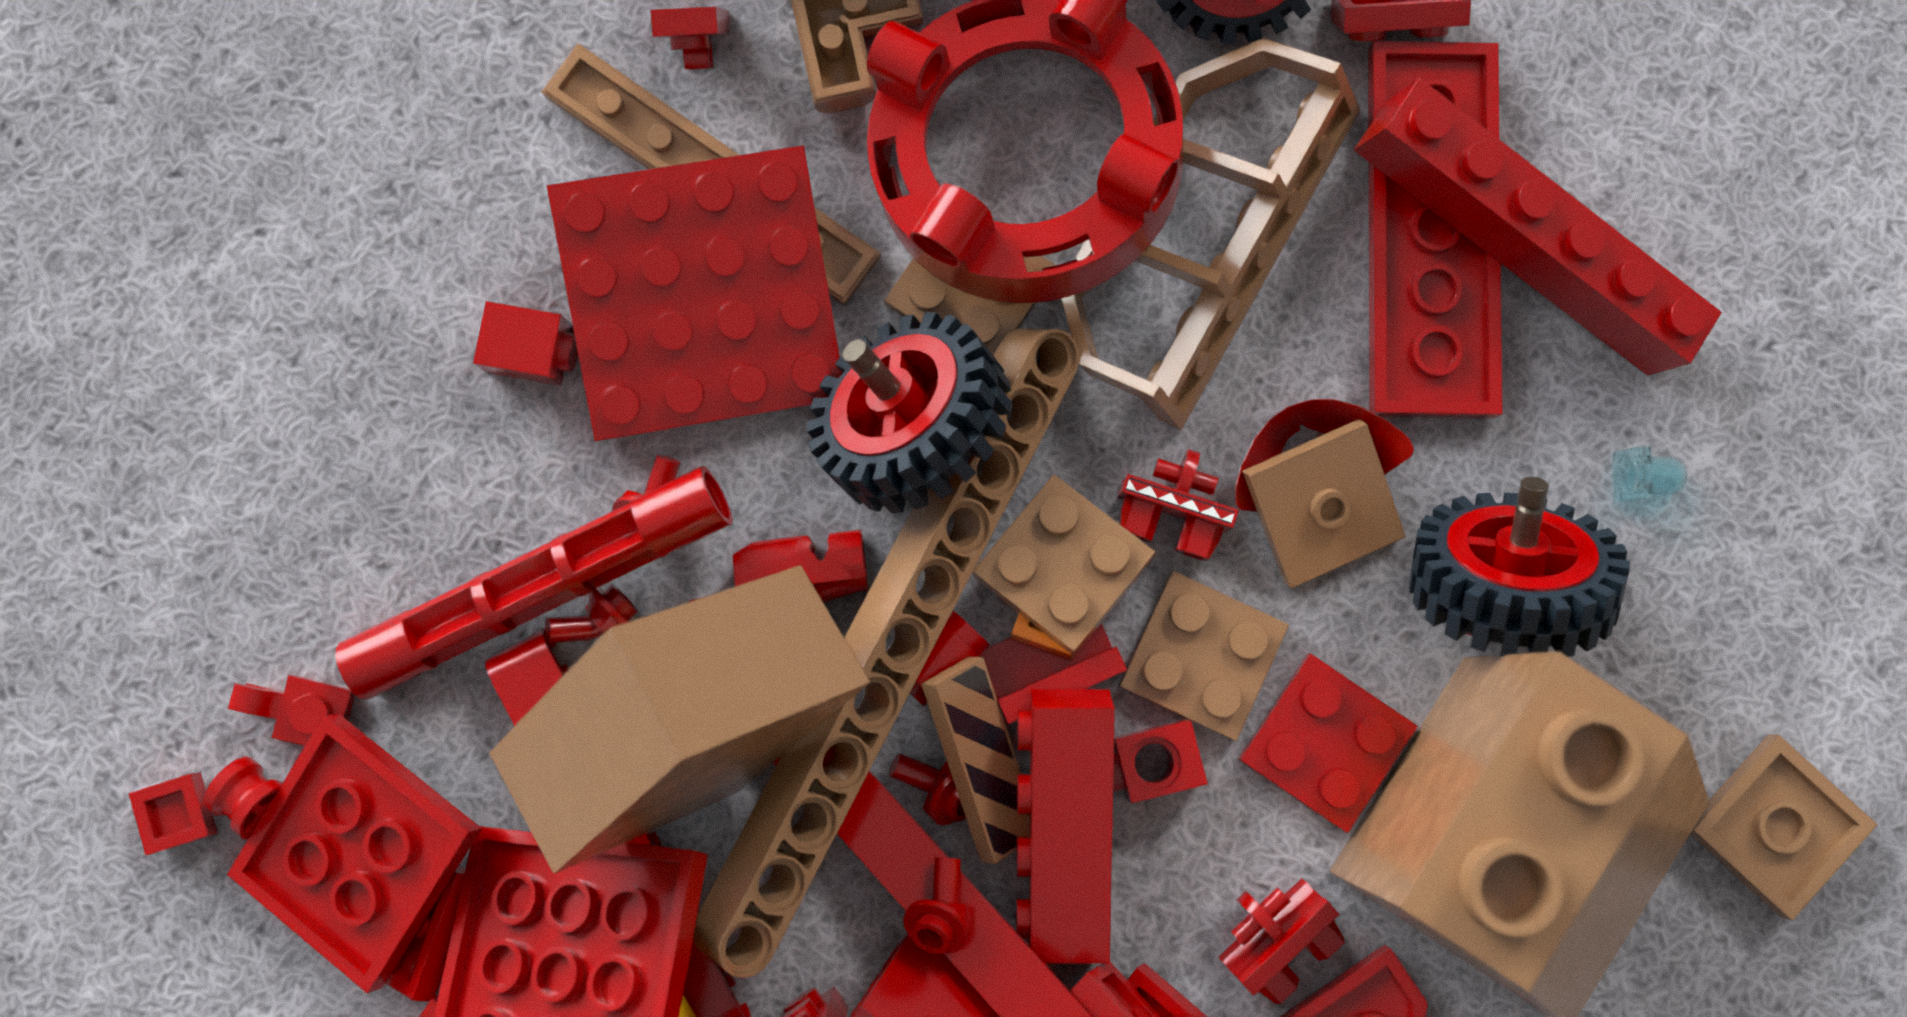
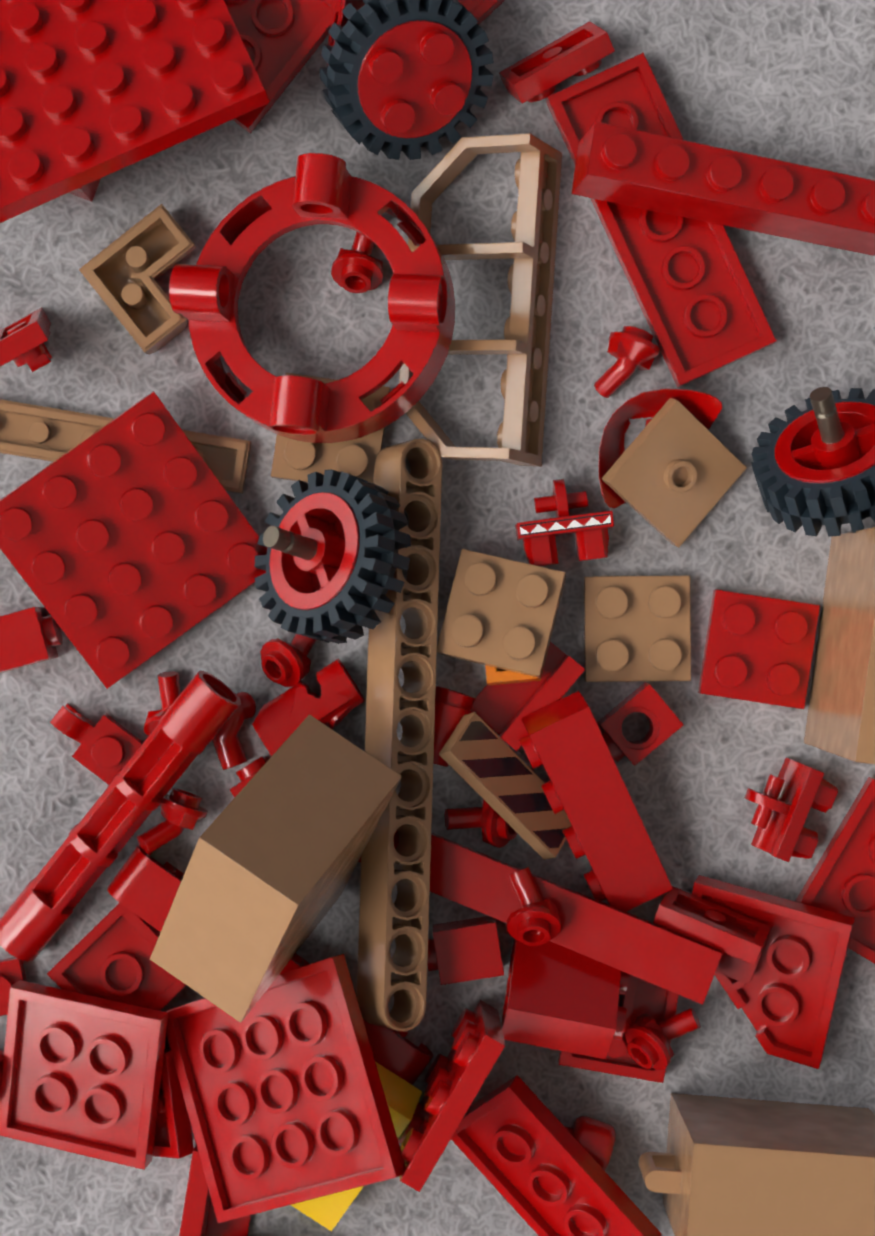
camera: 30 degrees left, 5 degrees up
none -> red plate [47,903,186,1011]
none -> red plate [50,703,144,785]
none -> red arm [212,691,256,770]
none -> red plate [260,634,317,687]
none -> red plate [331,232,384,293]
none -> red brick [427,916,504,985]
none -> red plate [594,326,660,398]

